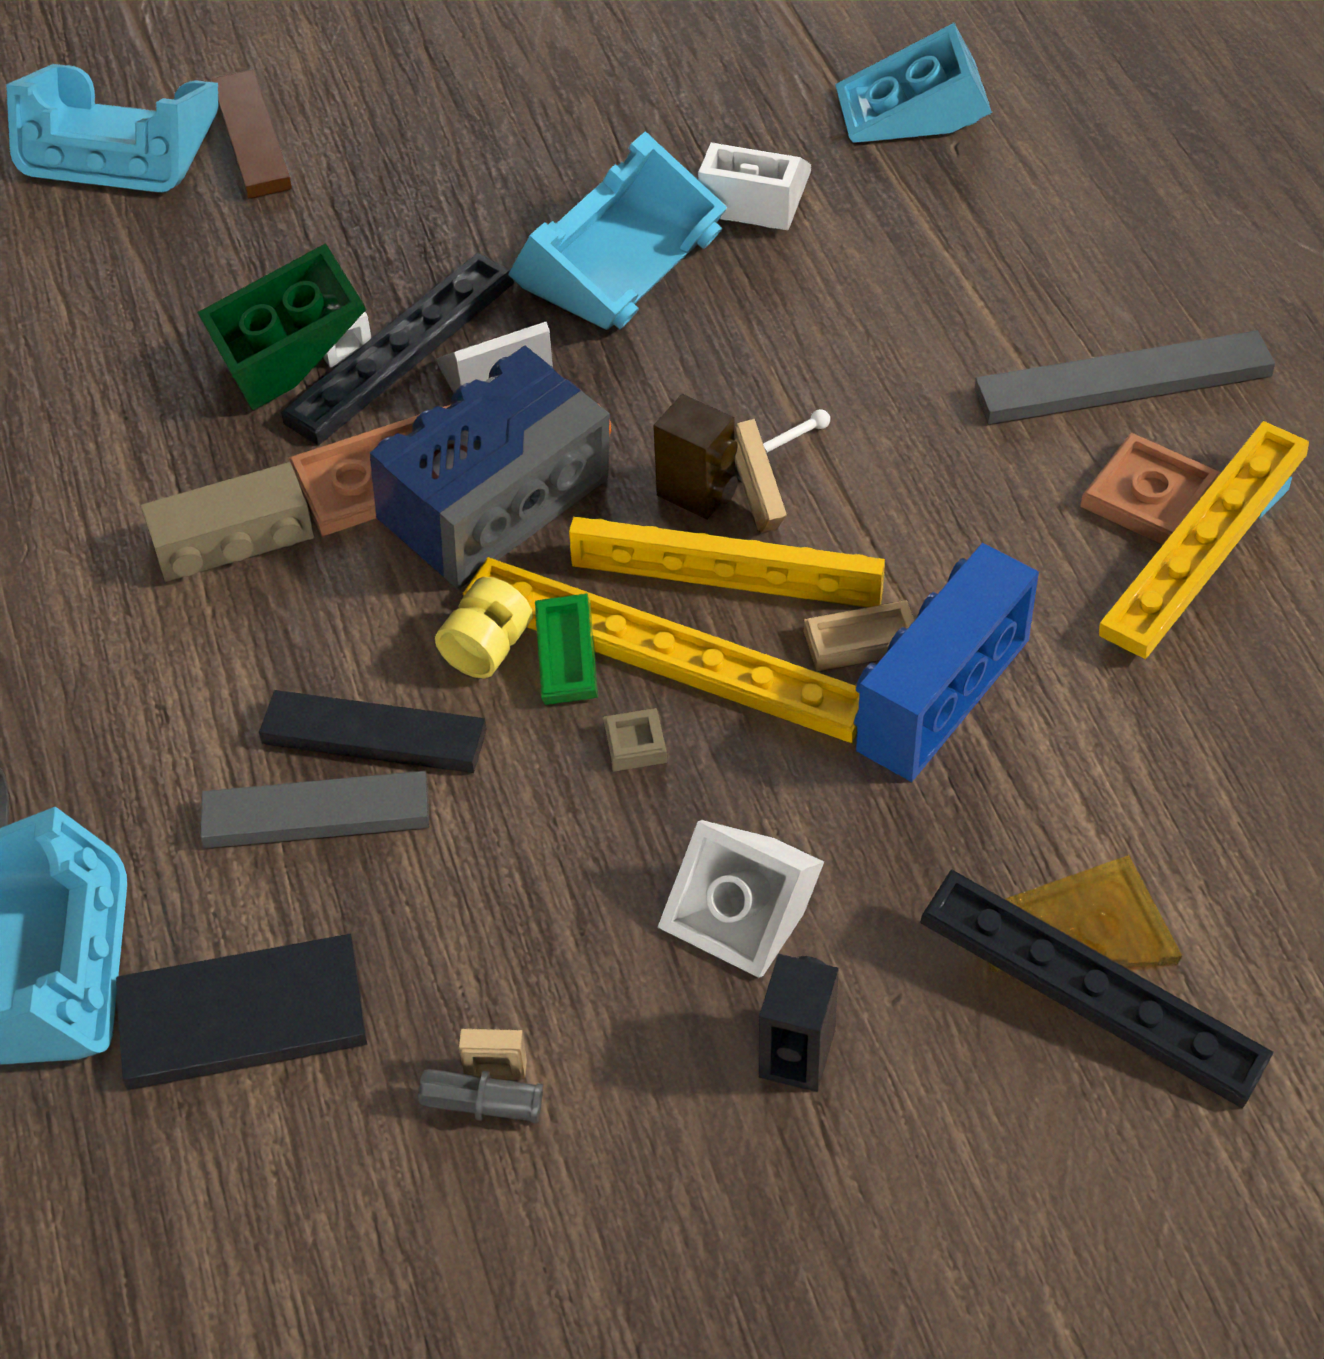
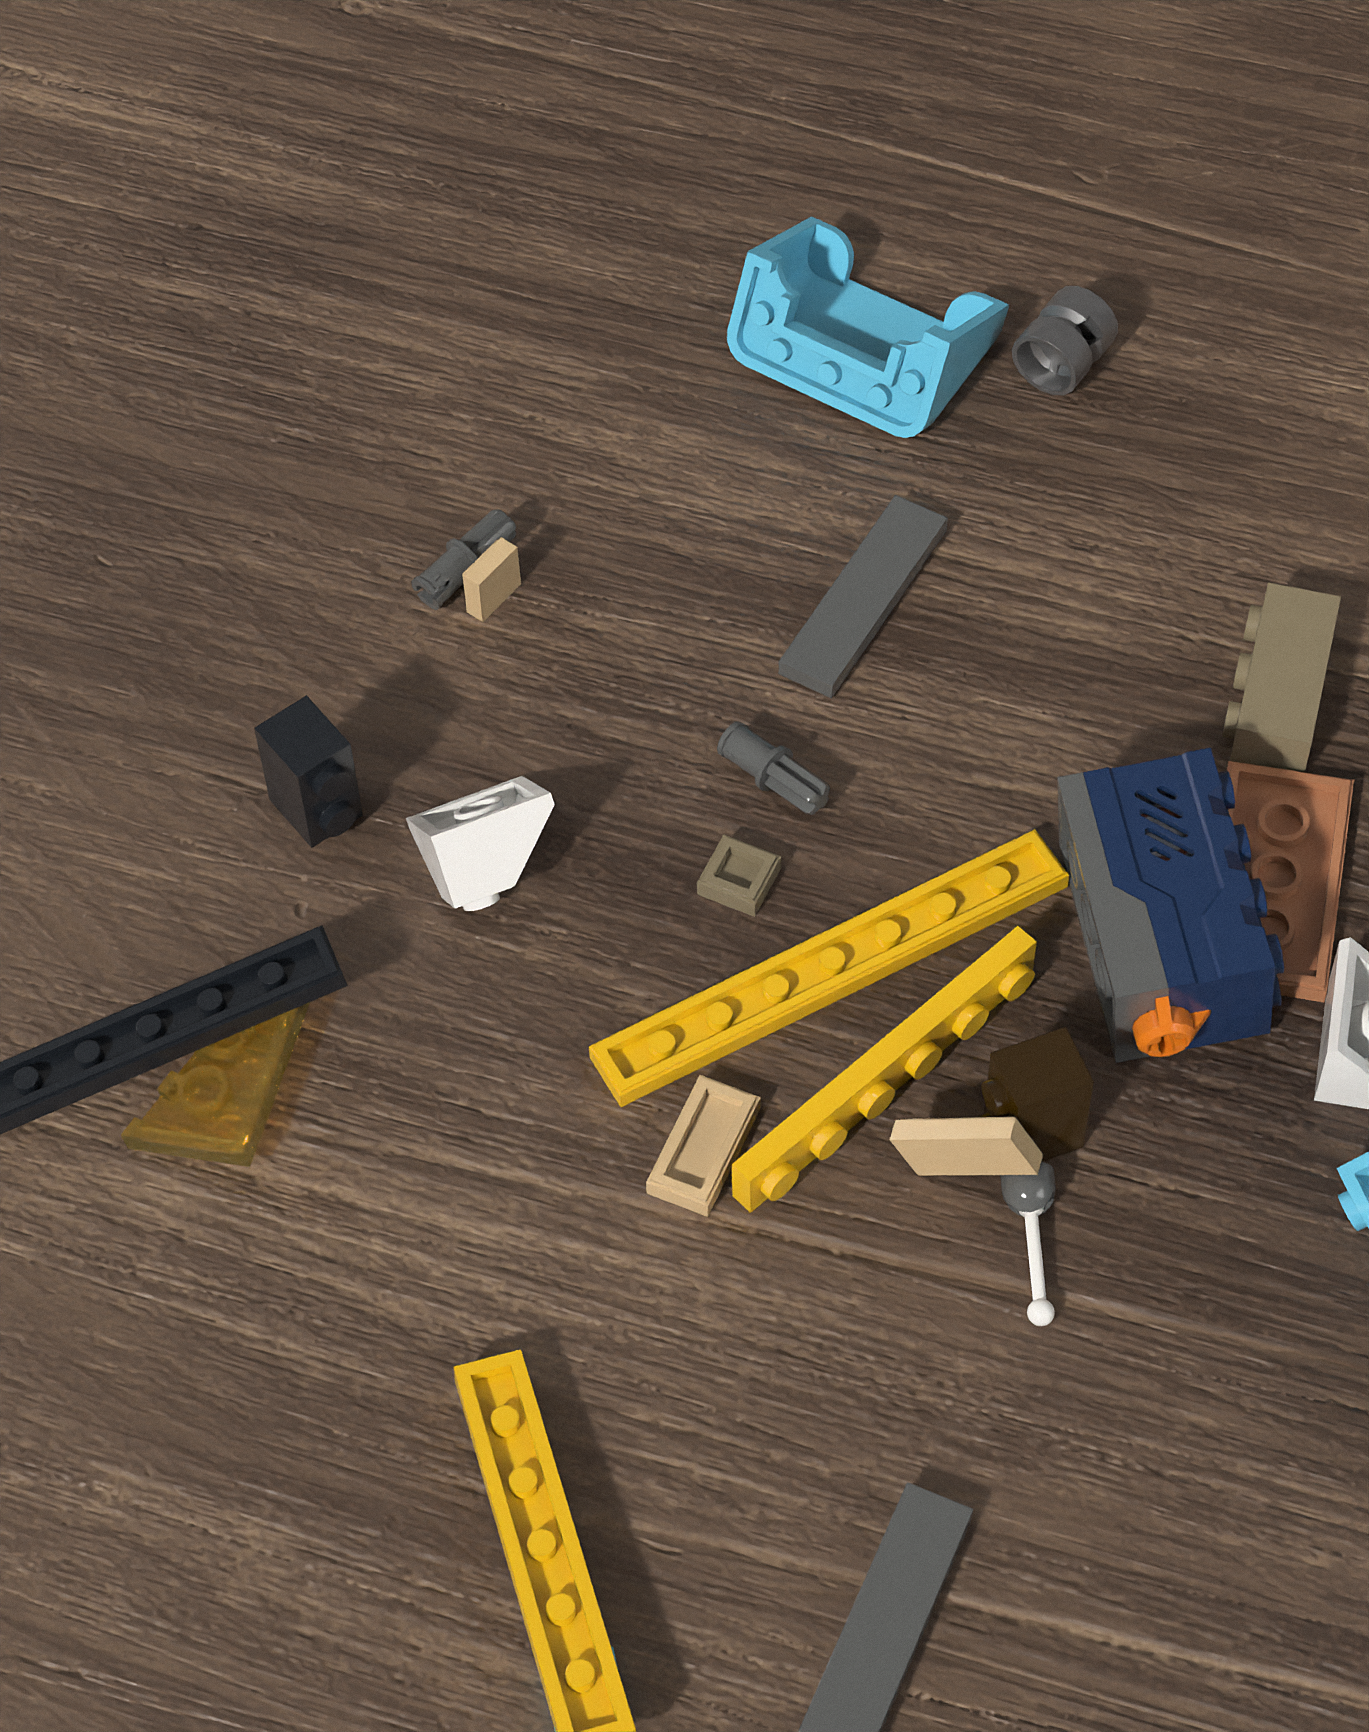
camera: 125 degrees right, 5 degrees up
black tile [116,933,368,1090] -> none
black tile [259,690,487,773] -> none
light yellow wheel [435,577,533,679] -> none
green tile [535,593,598,705] -> none
blue brick [854,543,1039,782] -> none
nougat tile [1081,433,1221,545] -> none
none -> dark grey axle [717,721,830,815]

